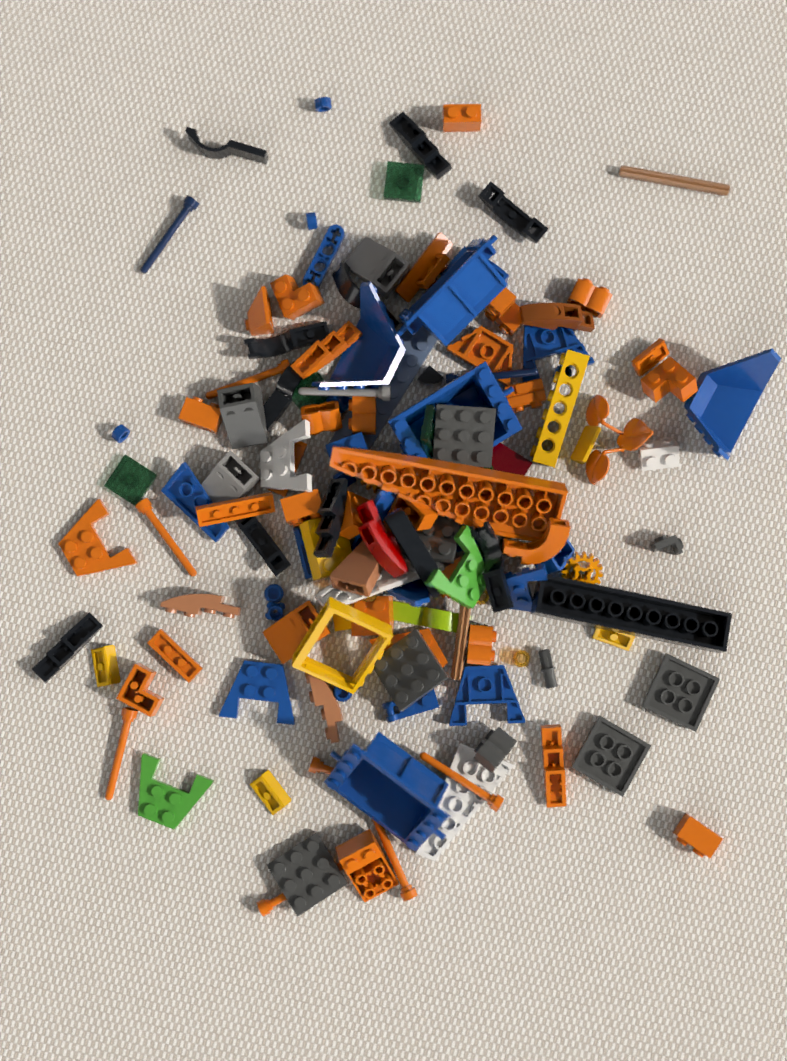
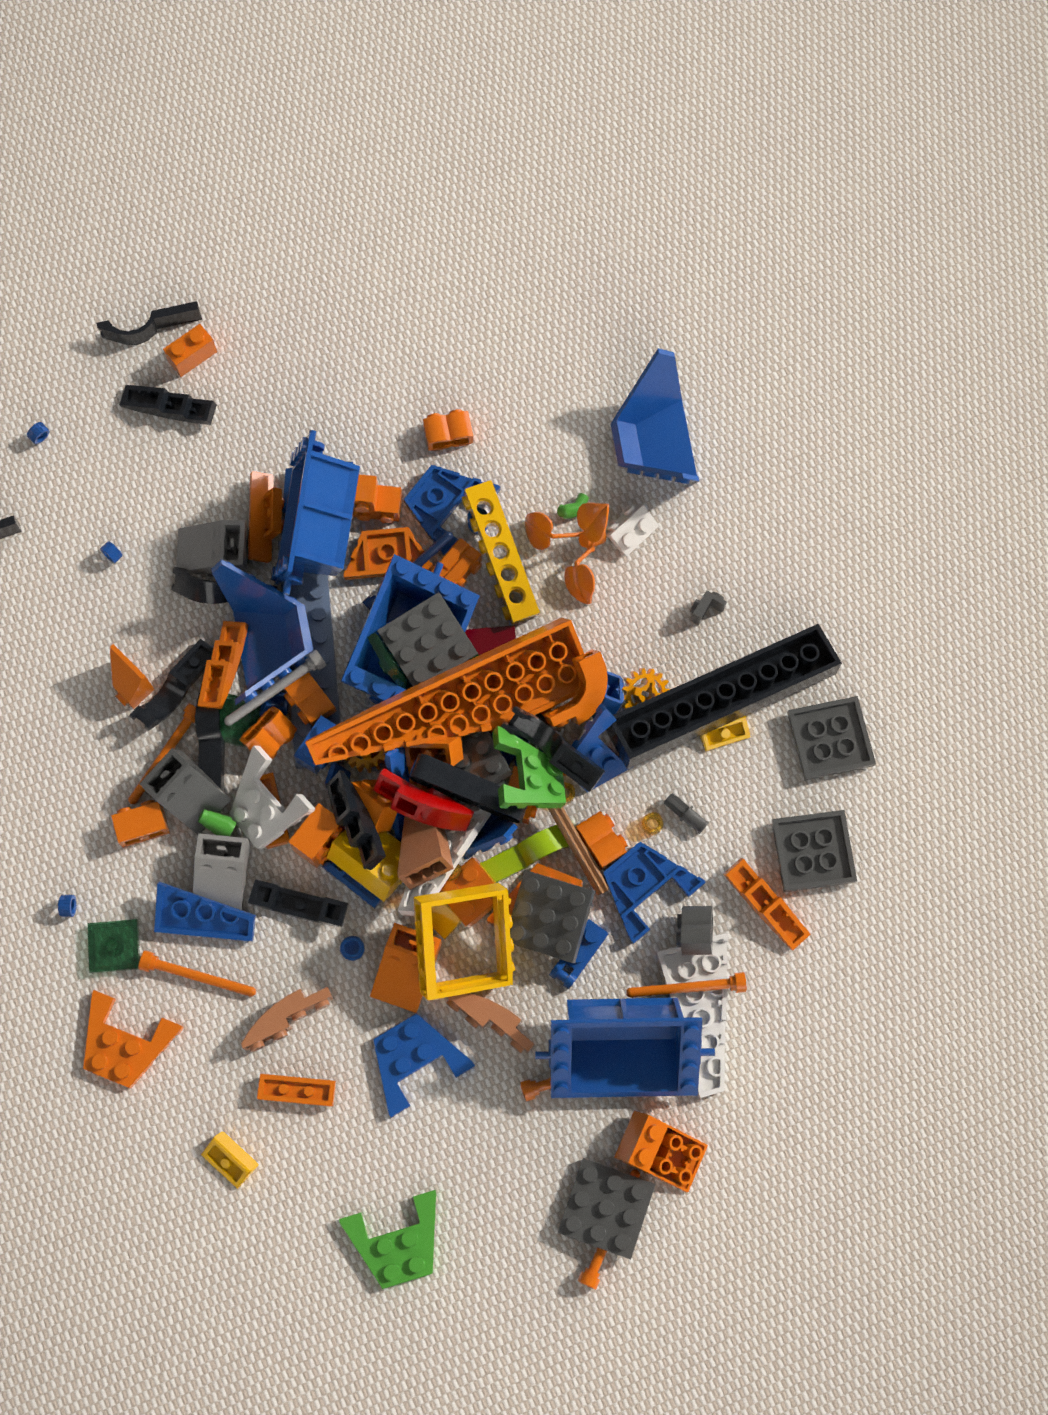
camera: 45 degrees left, 10 degrees down
black slope [32,612,103,684] -> none
orange piece [105,707,138,800] -> none
orange brick [116,663,164,717] -> none
orange plate [195,492,275,527] -> none
yellow slope [250,770,291,815] -> none
blue plate [265,601,285,621] -> none
orange brick [270,274,325,320] -> none
blue beam [302,225,345,288] -> none
blue plate [333,686,352,702] -> none
orange piece [372,819,418,901] -> none
clear green plate [384,161,425,203] -> none
black tile [417,365,444,385] -> none
black slope [478,181,548,244] -> none
dark orange slope [520,303,595,332] -> none
yellow slope [570,425,601,465] -> none
medium nougat axle [619,165,730,196] -> none
orange plate [631,338,670,377] -> none
orange brick [640,356,698,403] -> none
orange brick [673,813,723,858] -> none
none -> black piece [96,301,202,345]
none -> bright green cone [197,809,236,836]
none -> bright green arm [557,493,589,519]

